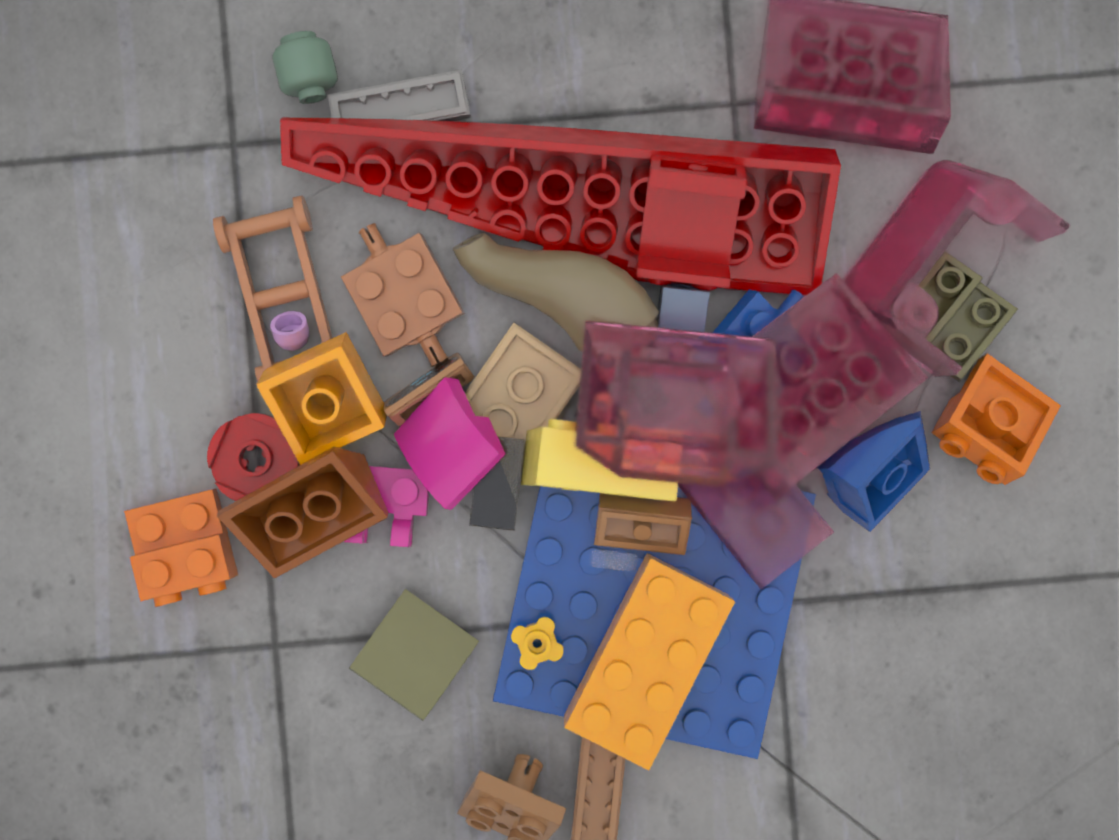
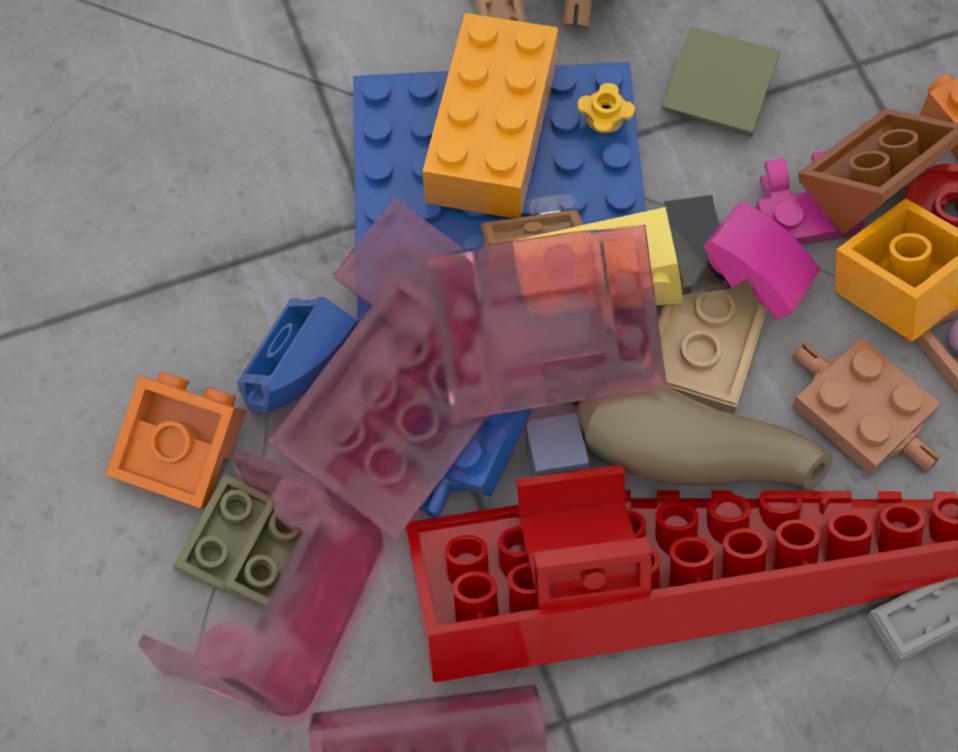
camera: 165 degrees right, 25 degrees down
medium nougat slope [384,352,475,427] -> none

